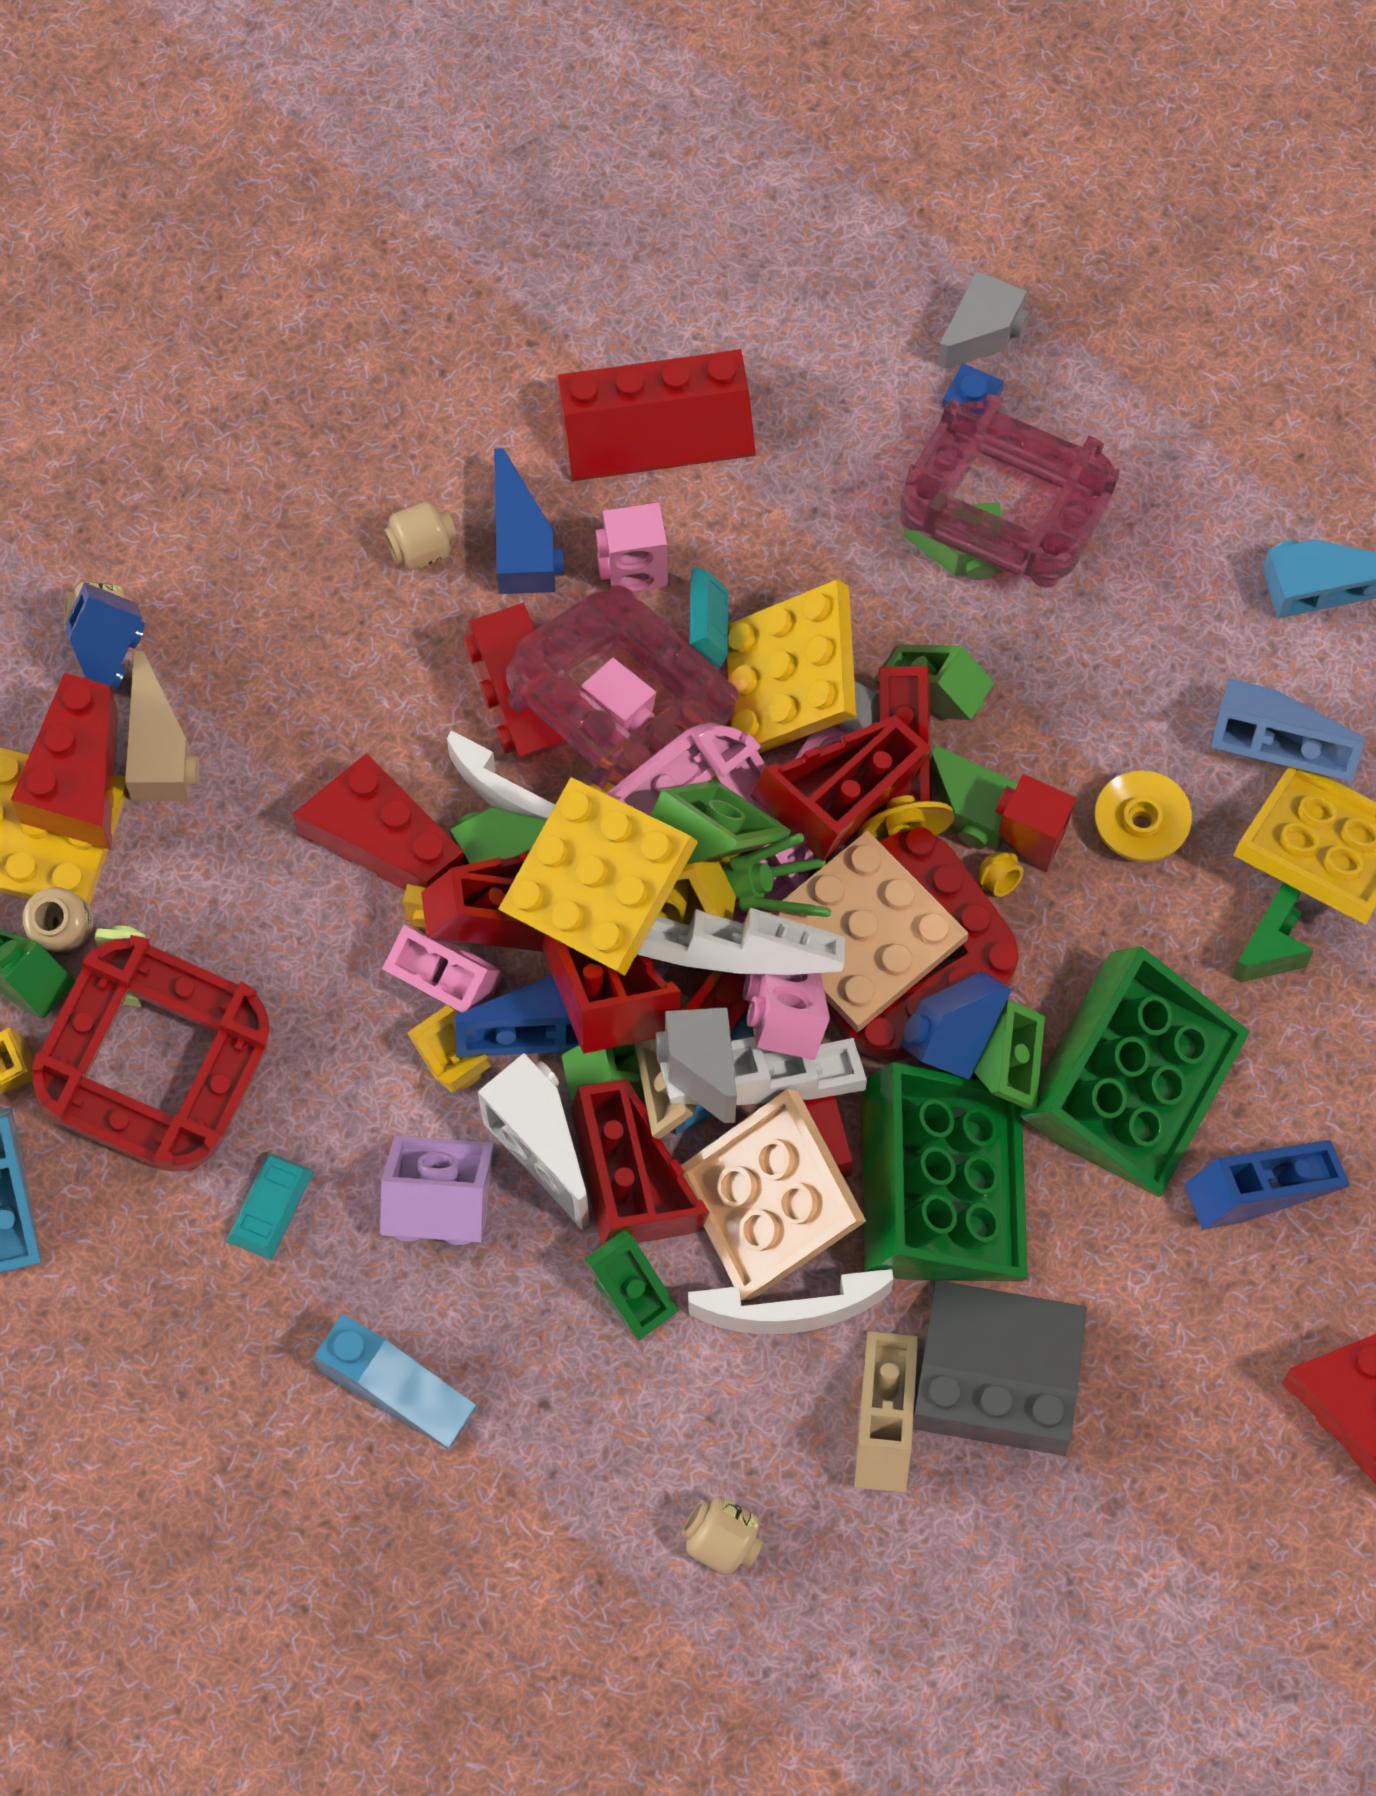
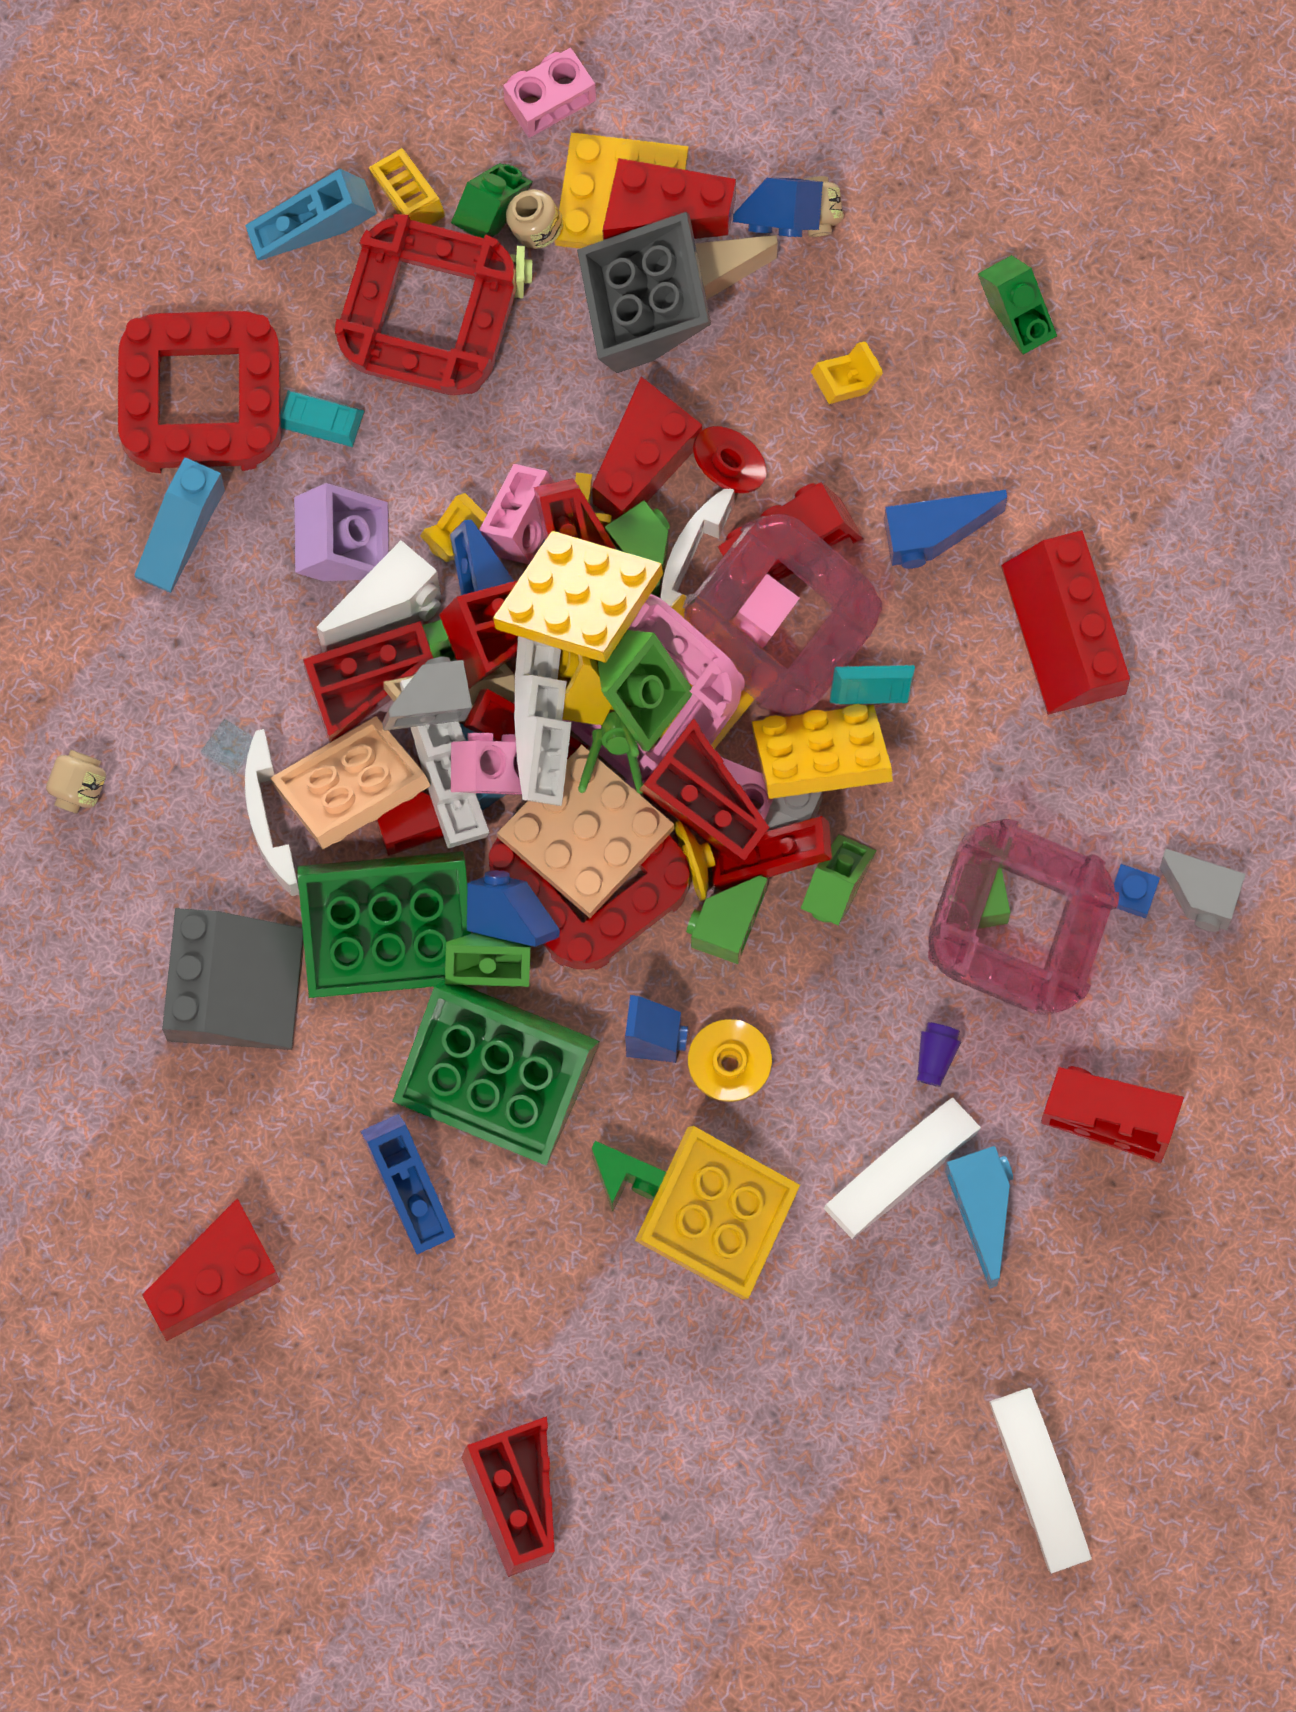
camera: 85 degrees right, 5 degrees up
tan head [383,501,457,570] -> none
green slope [584,1229,679,1341] -> none
bright pink brick [595,503,668,595] -> none
tan slope [854,1331,918,1493] -> none
yellow plate [979,852,1024,897] -> none
red slope [995,774,1077,872] -> none
medium blue slope [1210,678,1366,782] -> none
none -> red plate [118,311,282,473]
none -> clear light blue tile [201,719,253,776]
none -> dark grey slope [577,212,711,373]
none -> blue slope [625,995,688,1063]
none -> red dish [693,426,767,493]
none -> yellow bracket [810,341,883,404]
none -> white slope [823,1097,981,1239]
none -> dark purple cone [917,1022,962,1087]
none -> green slope [978,255,1057,355]
none -> red wedge [1041,1066,1184,1163]

